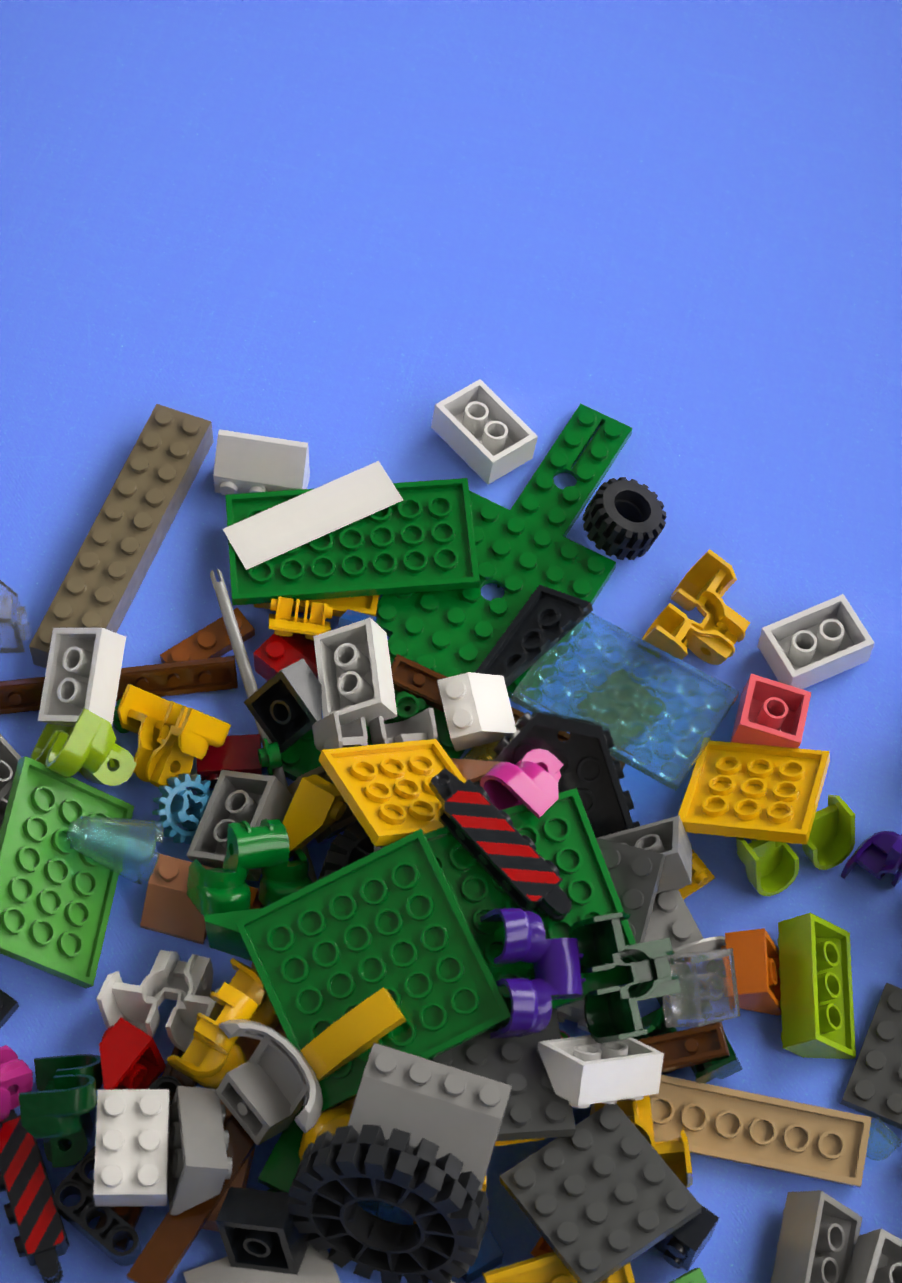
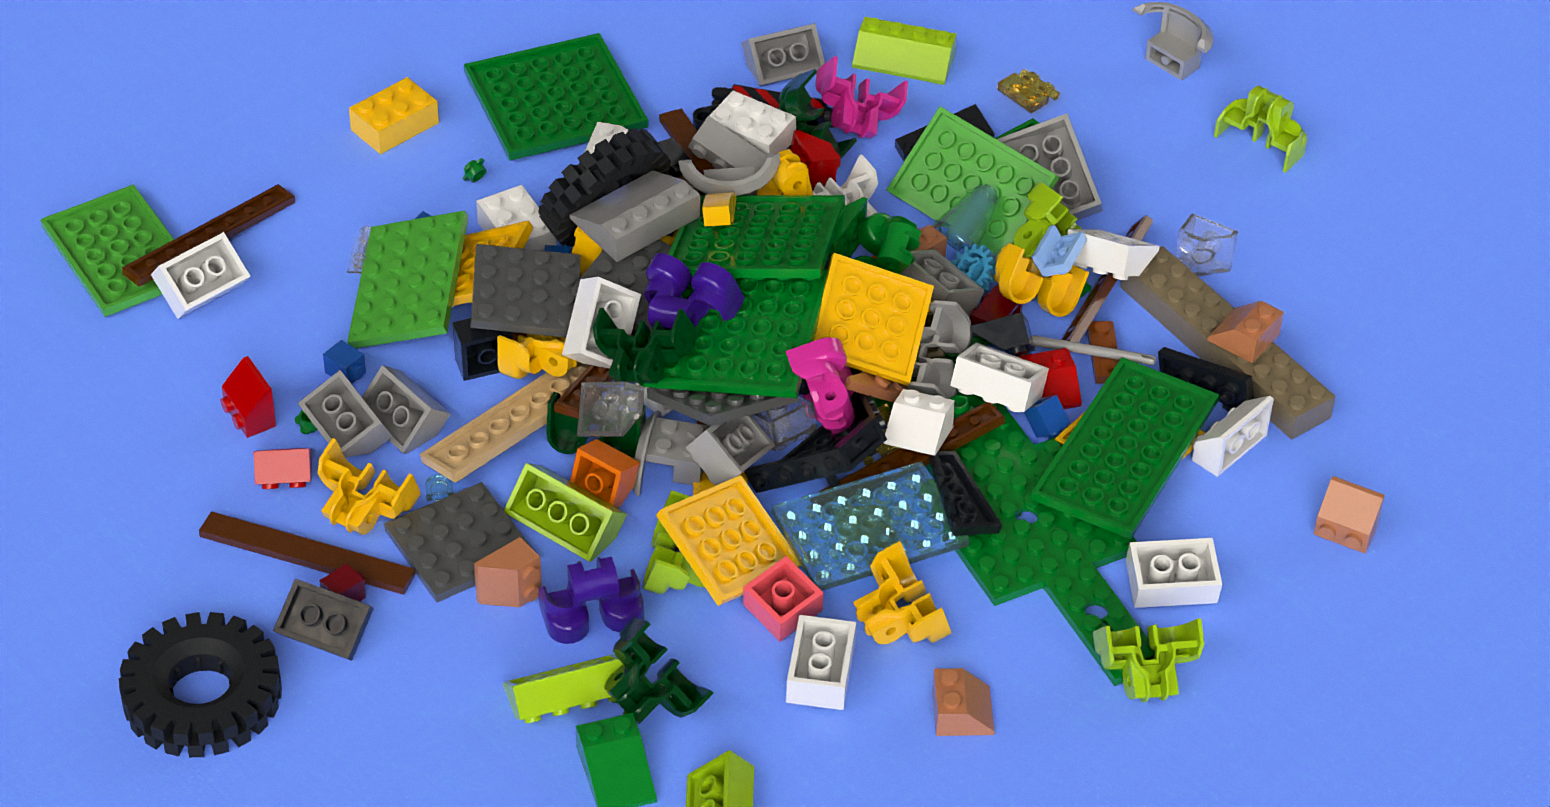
camera: 125 degrees right, 15 degrees down
white sticker [222,461,403,570] -> none
green plate [258,738,282,776] -> none
yellow hinge [268,596,333,640] -> none
black hinge [428,768,572,922] -> none
black tyre [582,477,667,560] -> none
none -> nougat slope [932,668,994,736]
none -> light blue bracket [1032,225,1087,277]
none -> lime piece [1092,618,1204,702]
none -> black wing [1158,347,1254,412]
none -> nougat slope [1207,301,1284,364]
none -> slope [1313,476,1385,554]

